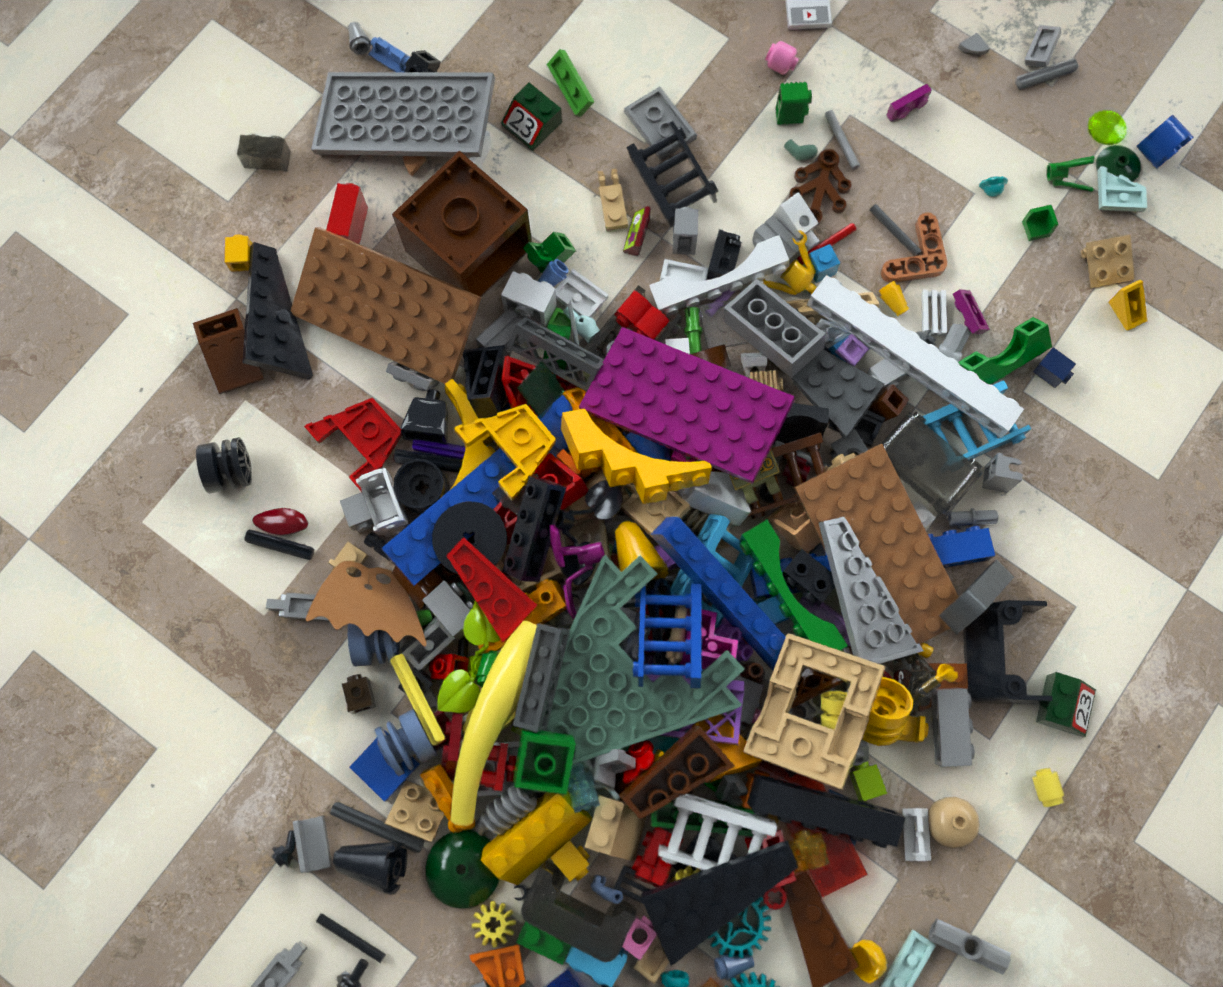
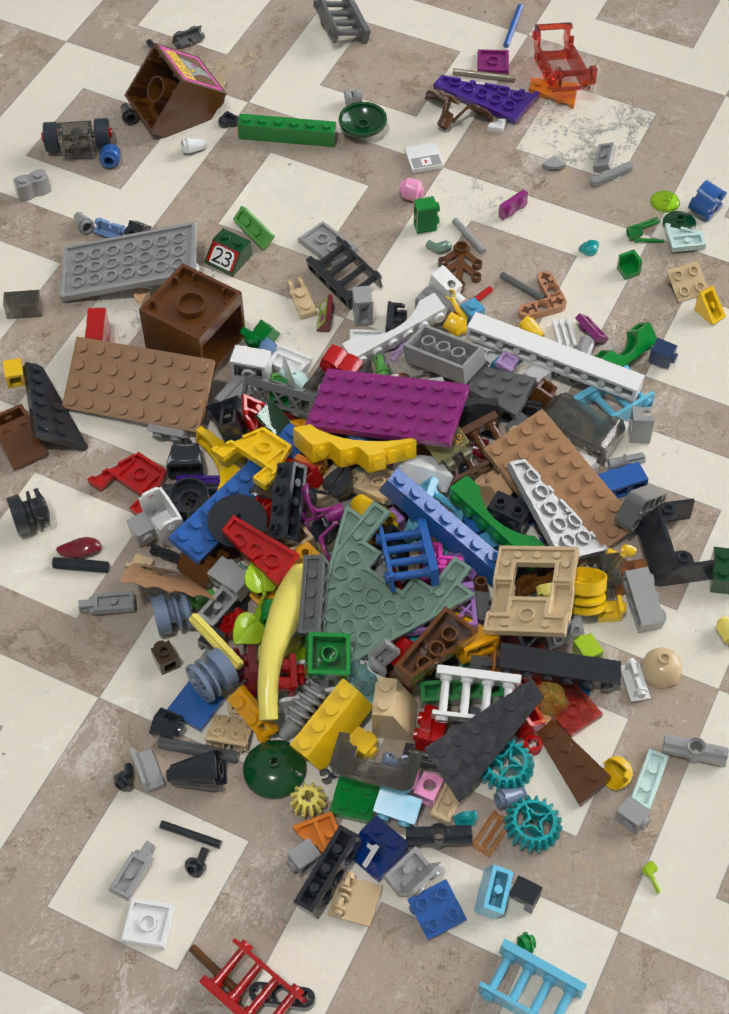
camera: 10 degrees left, 20 degrees down
none -> black brick [149,707,184,739]

